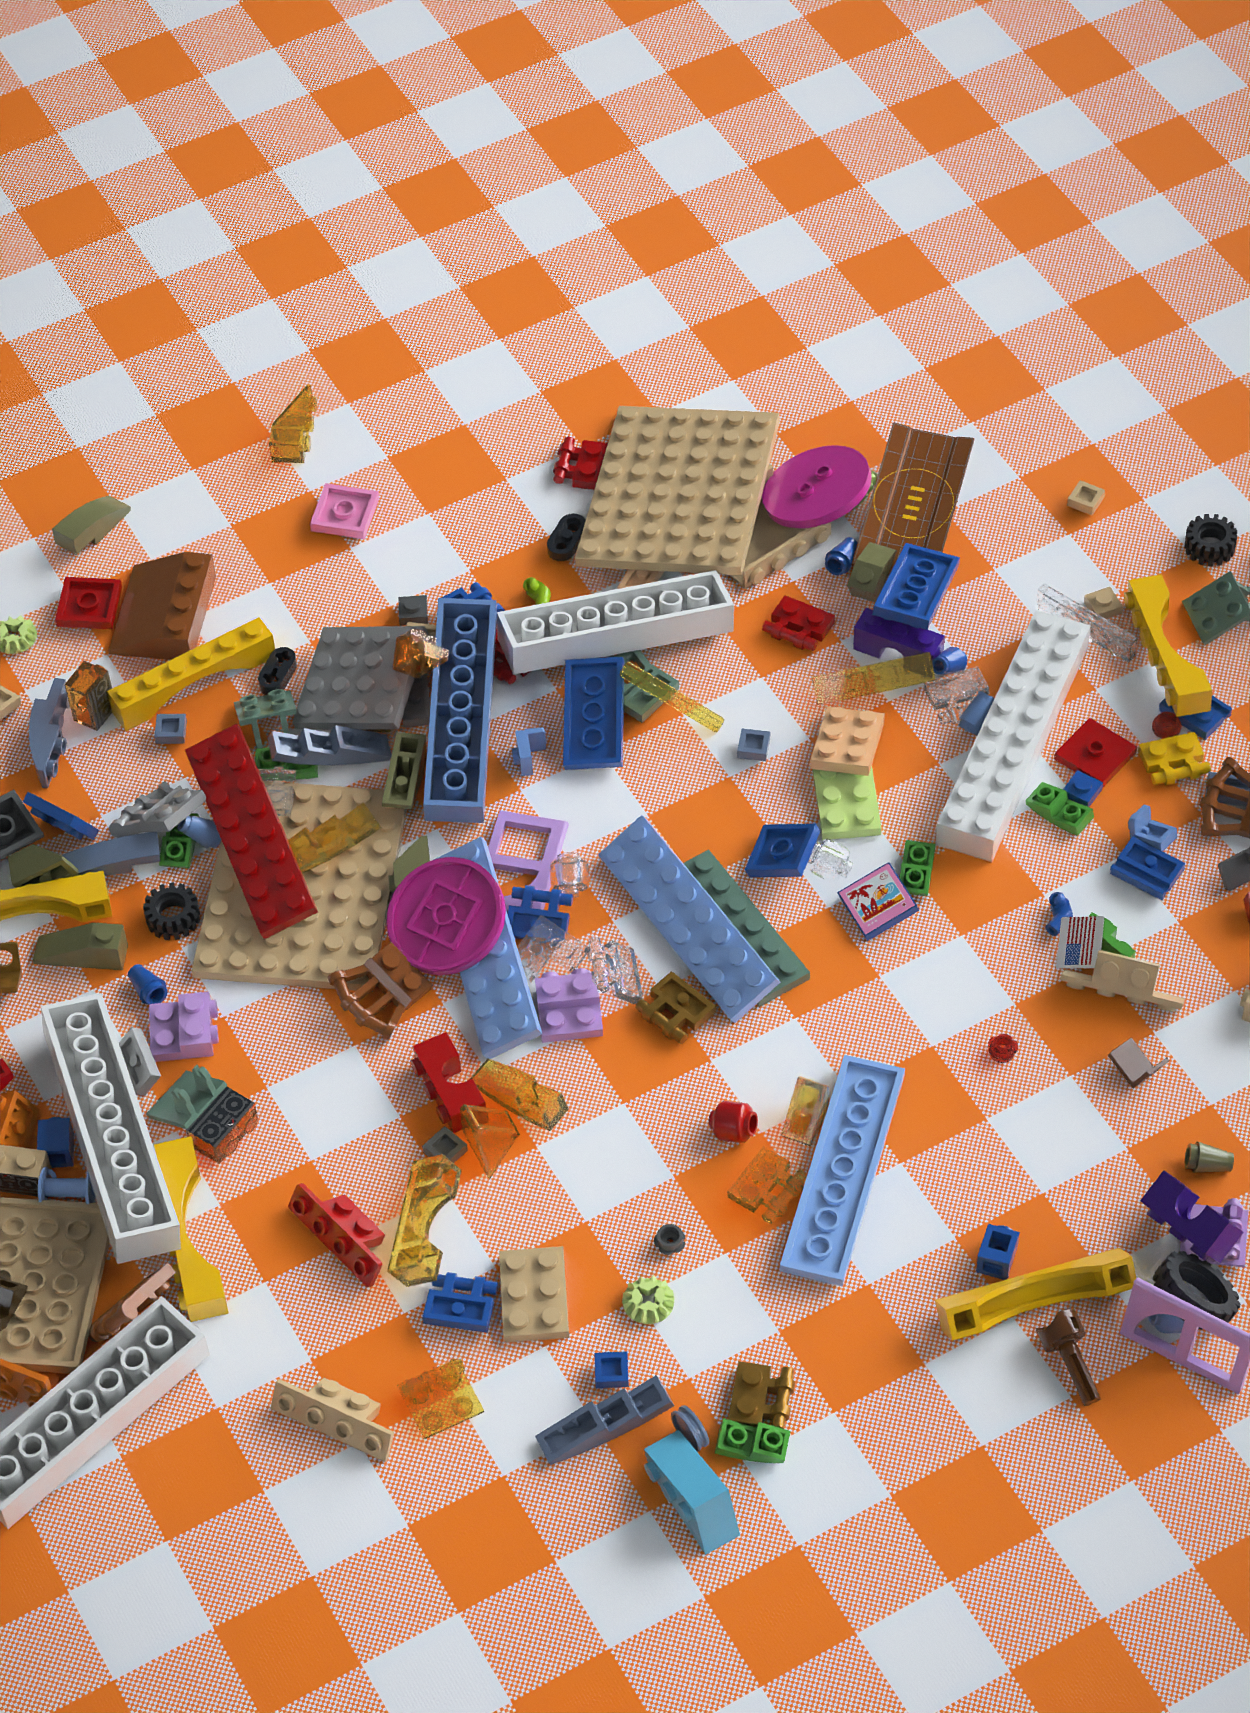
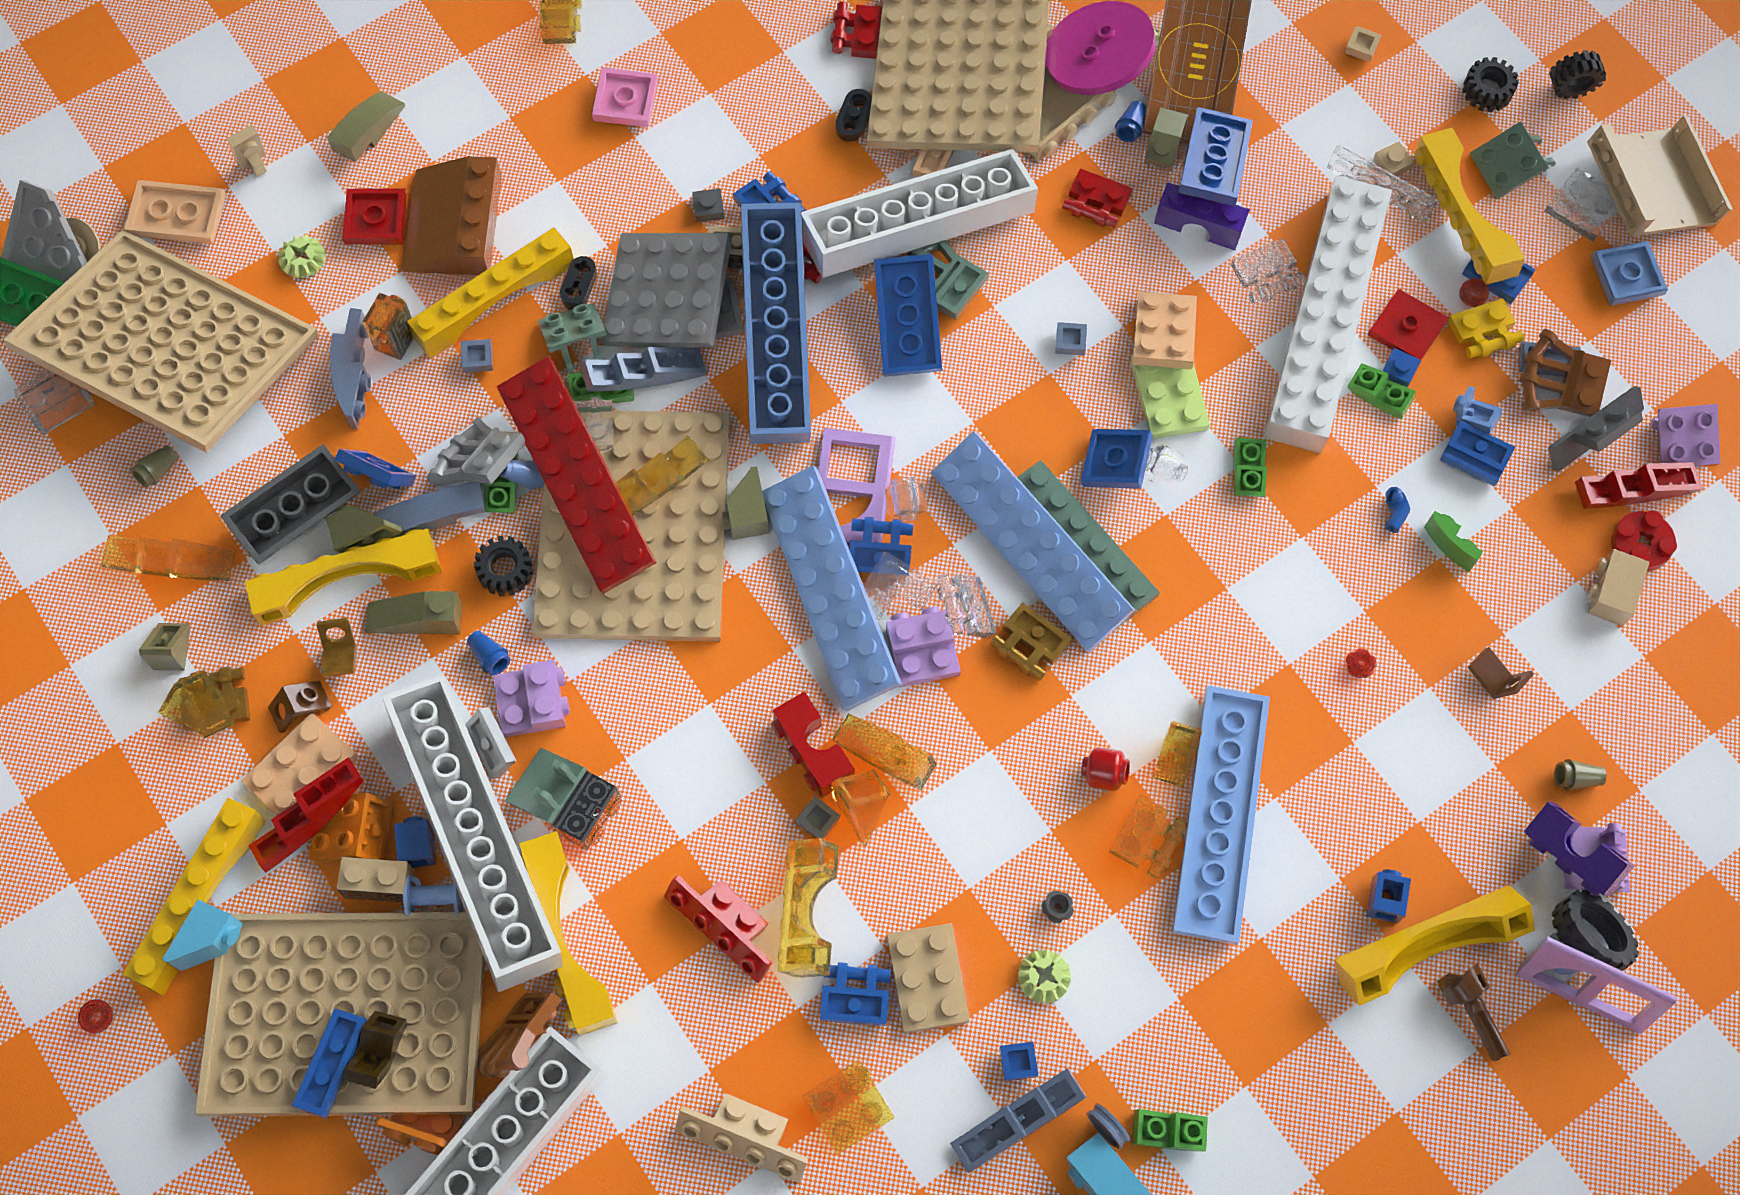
camera: 10 degrees left, 15 degrees up
dark orange plate [327,942,433,1041] -> none
olive slope [382,732,427,810] -> none
dark pink plate [386,857,506,975] -> none
clear orange arch [392,629,449,678] -> none
medium blue bracket [512,727,546,776] -> none
lime arm [523,577,551,605] -> none
clear yellow axle [619,662,725,732] -> none
pearl gold plate [728,1361,795,1429] -> none
clear yellow slope [811,652,936,705] -> none
tile [837,862,920,941] -> none
blue cone [931,647,967,675] -> none
medium blue cone [958,691,994,736] -> none
sticker [1056,916,1105,969] -> none
tan bracket [1060,950,1186,1012] -> none

